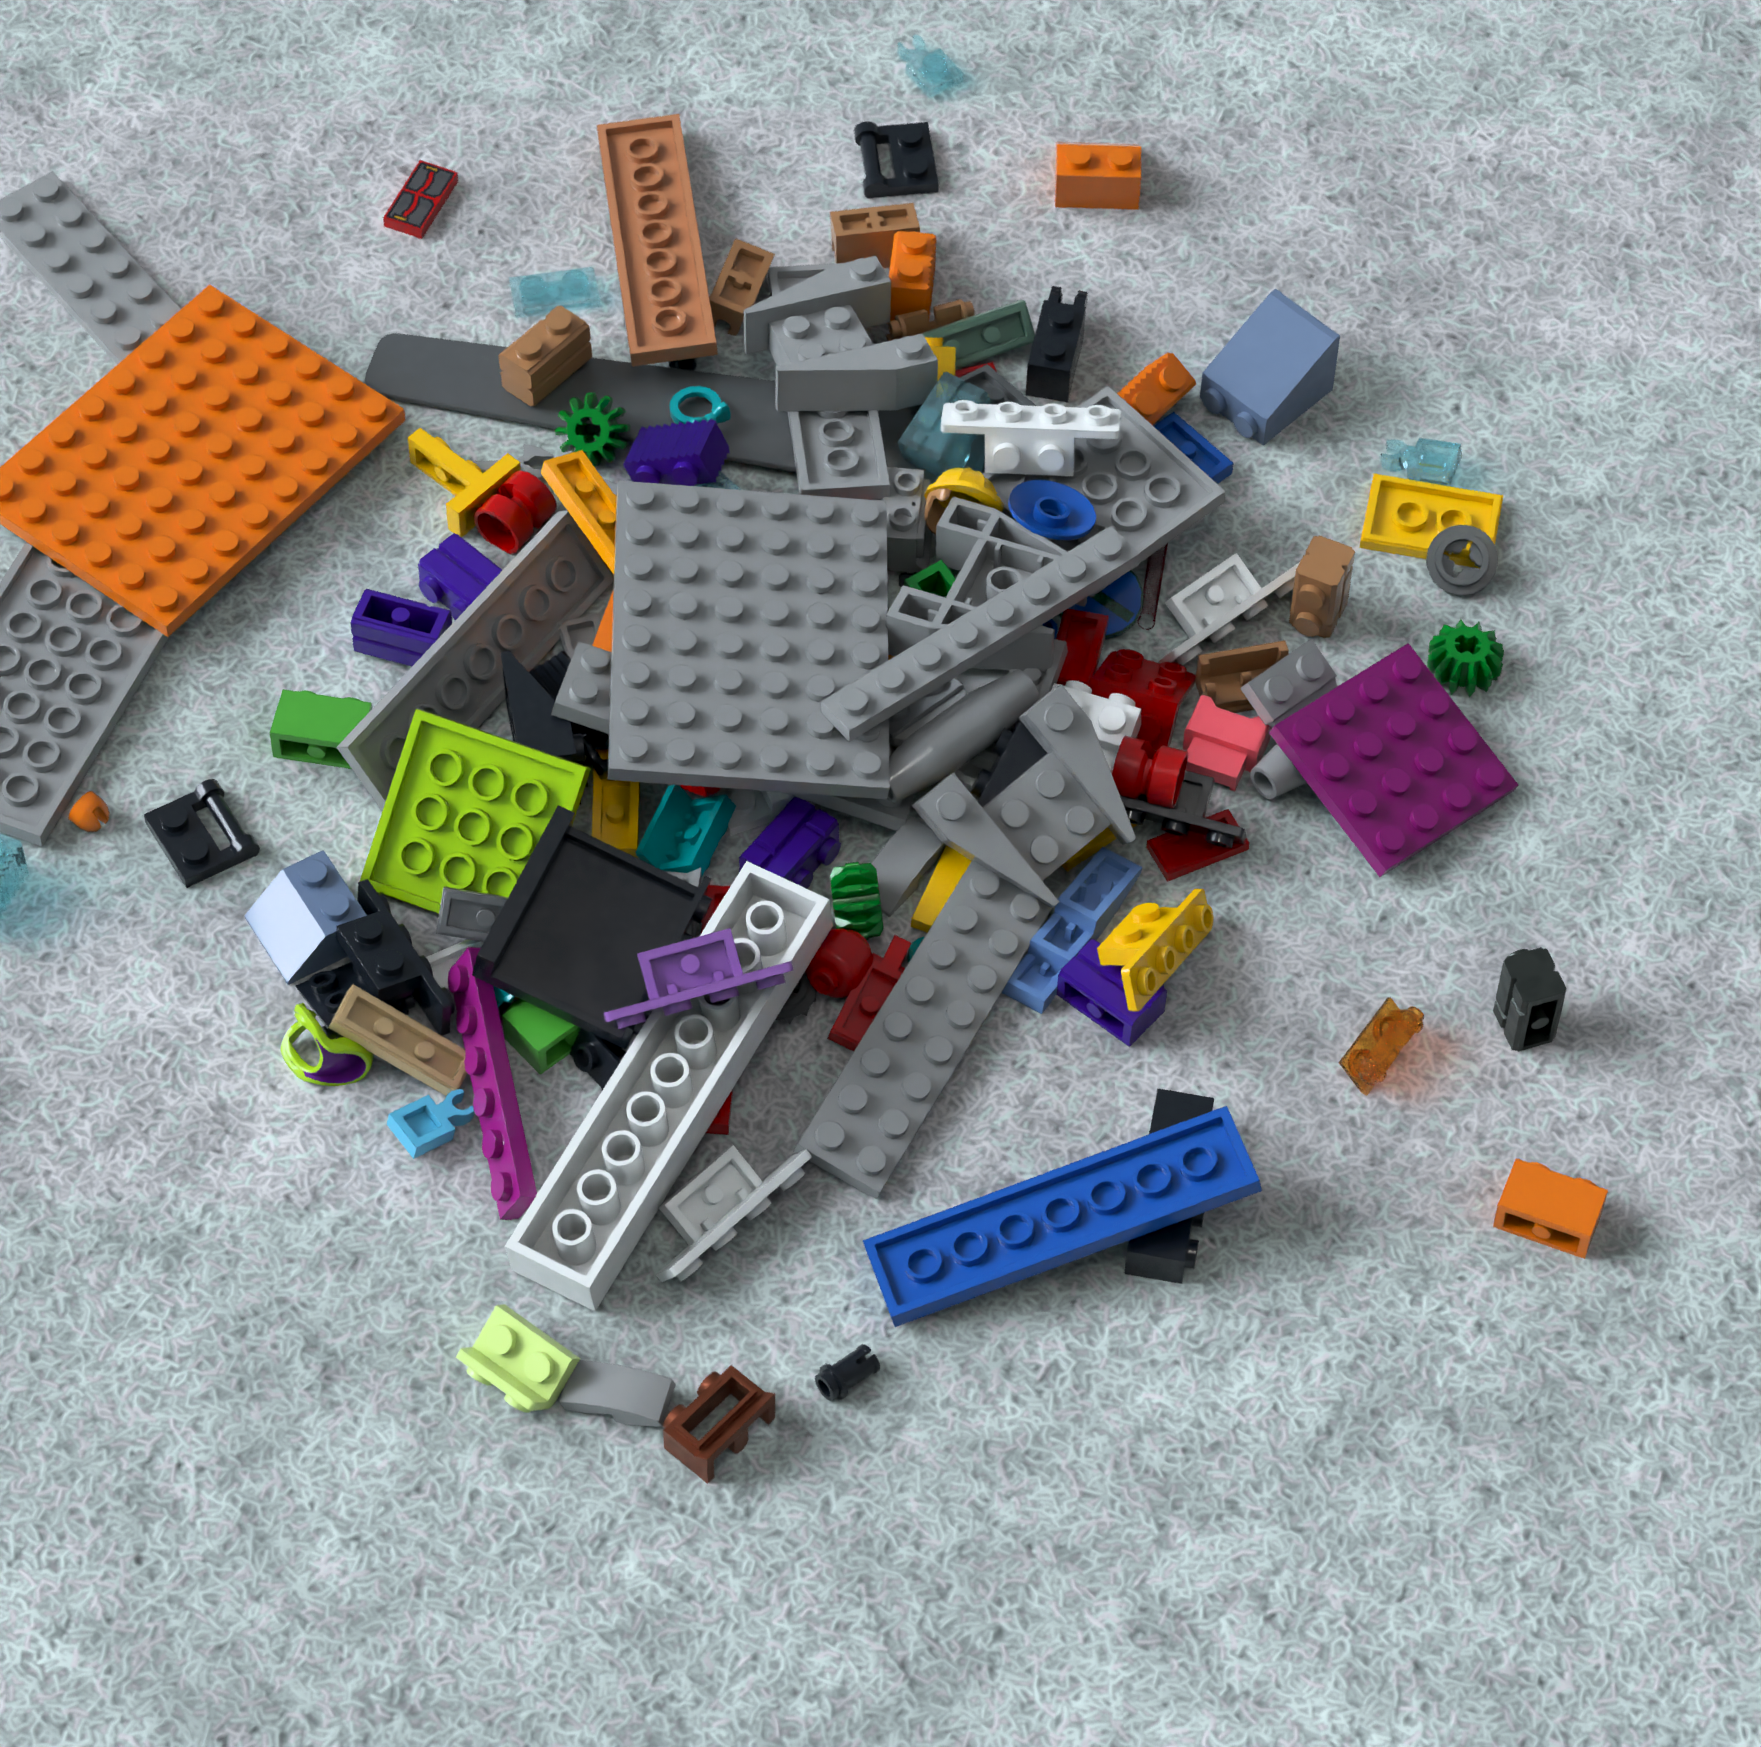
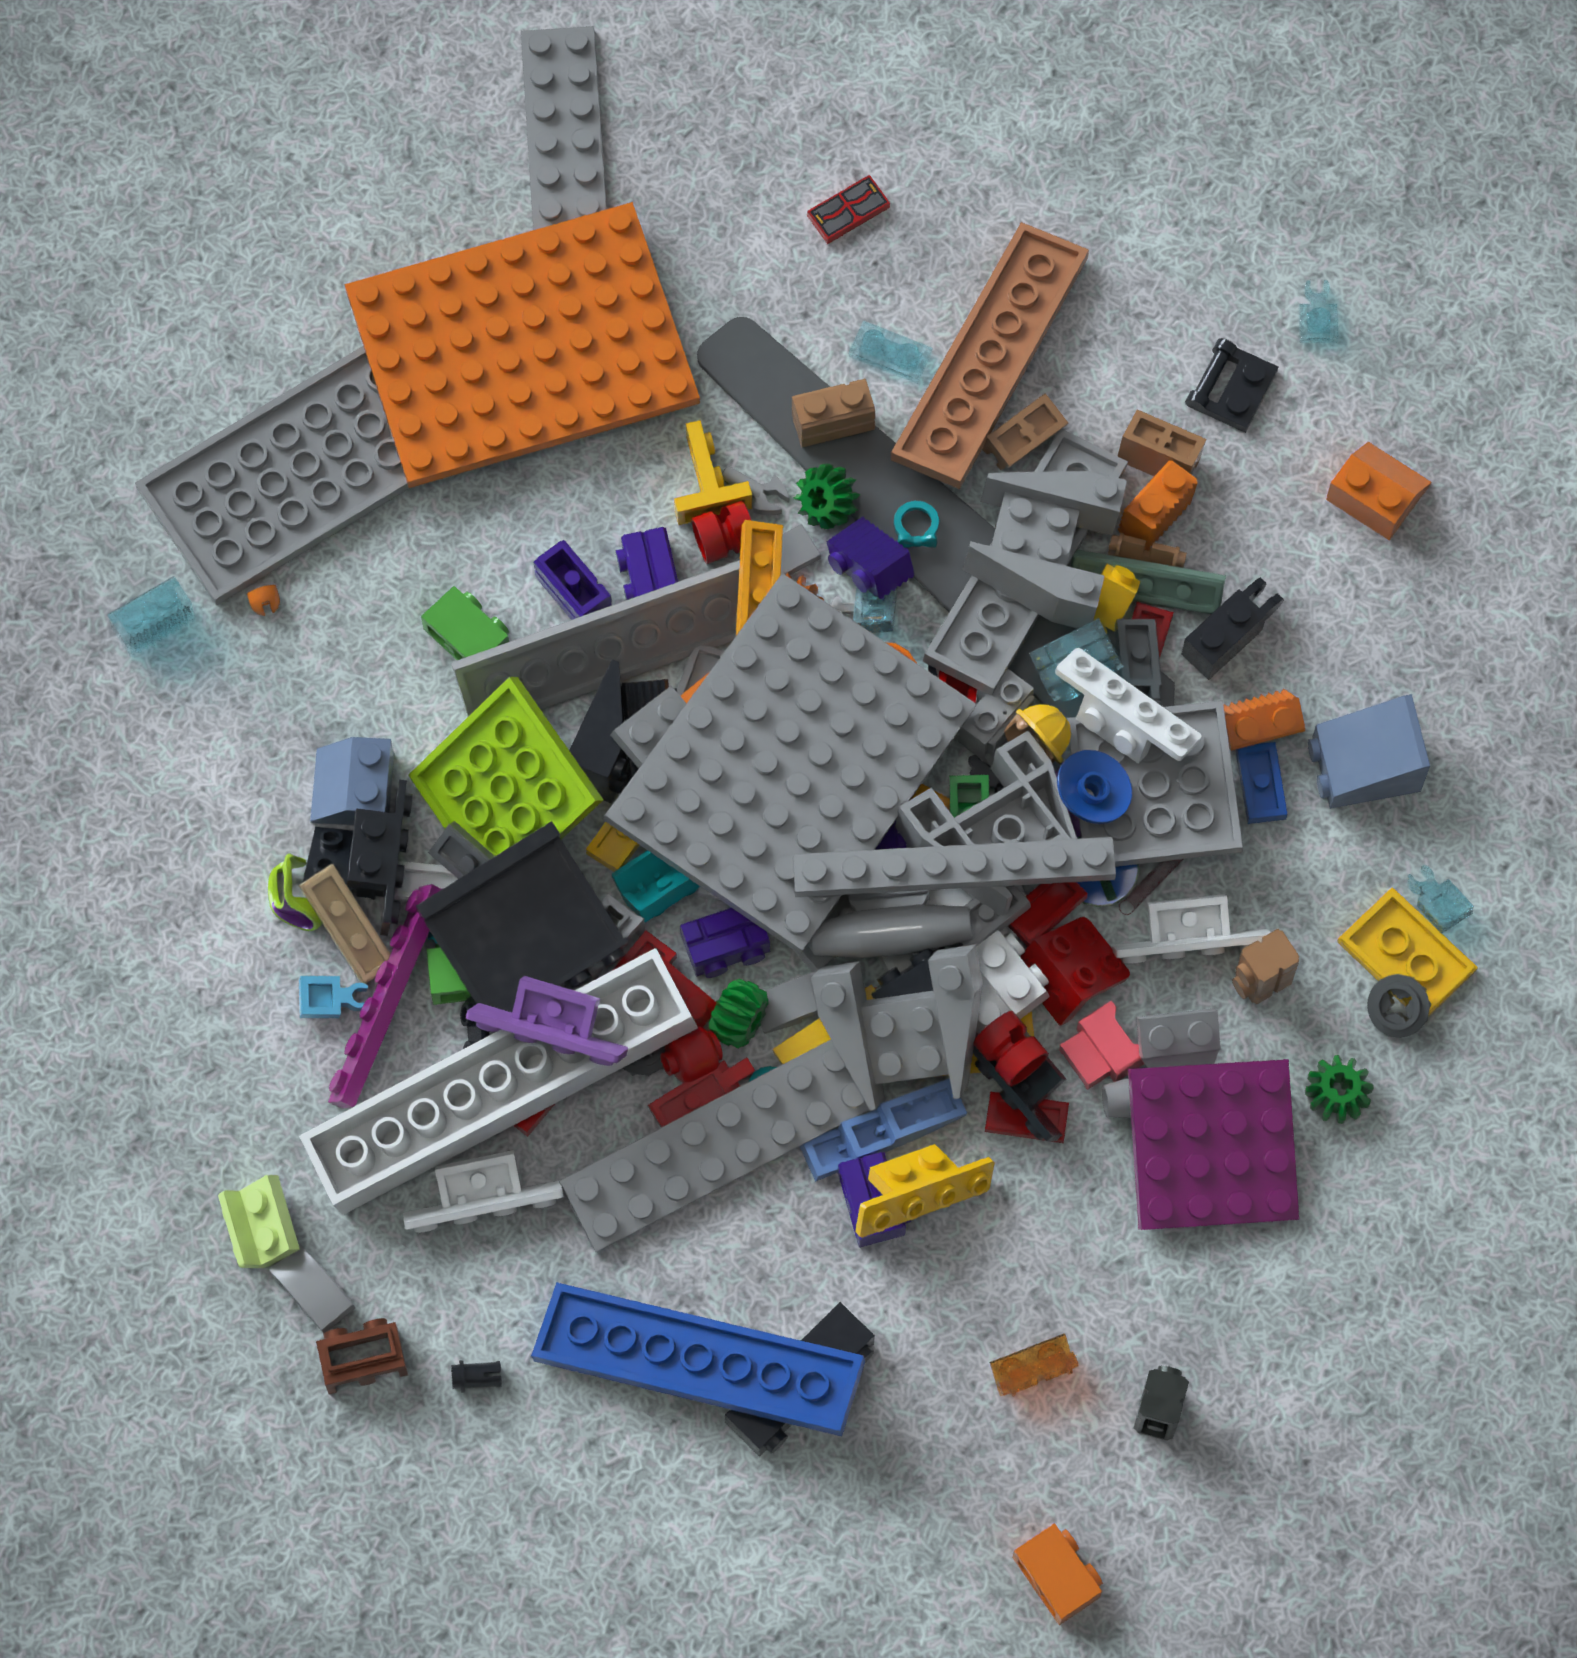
camera: 35 degrees right, 15 degrees up
black plate [144,779,260,888] -> none
medium nougat hinge [1195,640,1289,713] -> none

